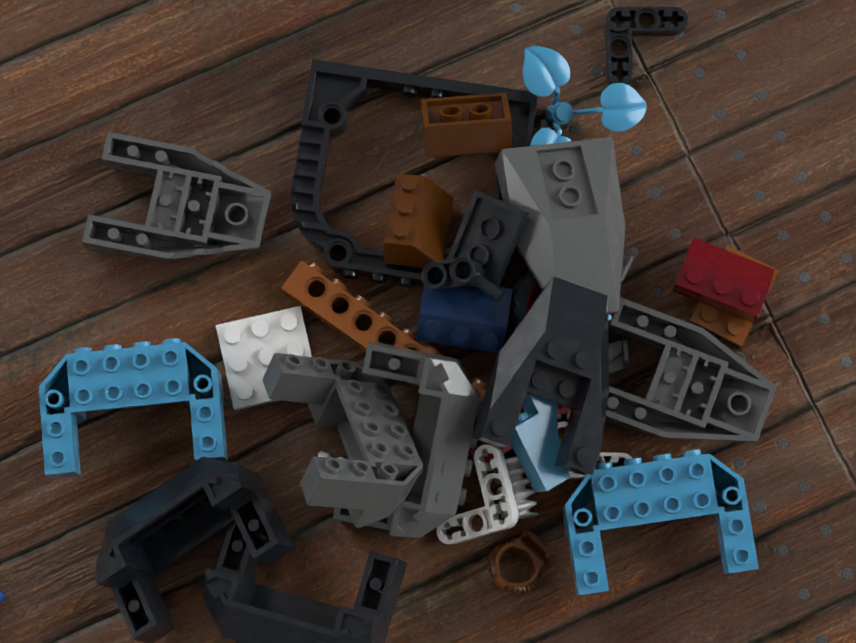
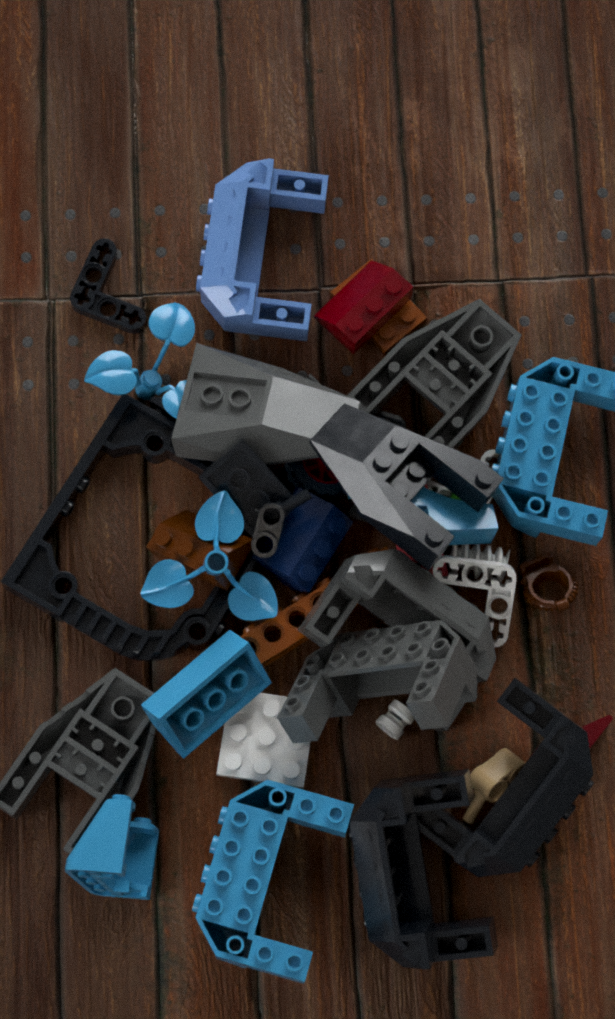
camera: 75 degrees left, 5 degrees down
reddish brown slope [421,92,513,159] -> none
none -> dark azure windscreen [65,794,160,900]
none -> dark azure plant [140,490,278,621]
none -> dark azure slope [141,630,272,759]
none -> medium blue wedge [196,158,329,341]
none -> tan beam [463,748,526,824]

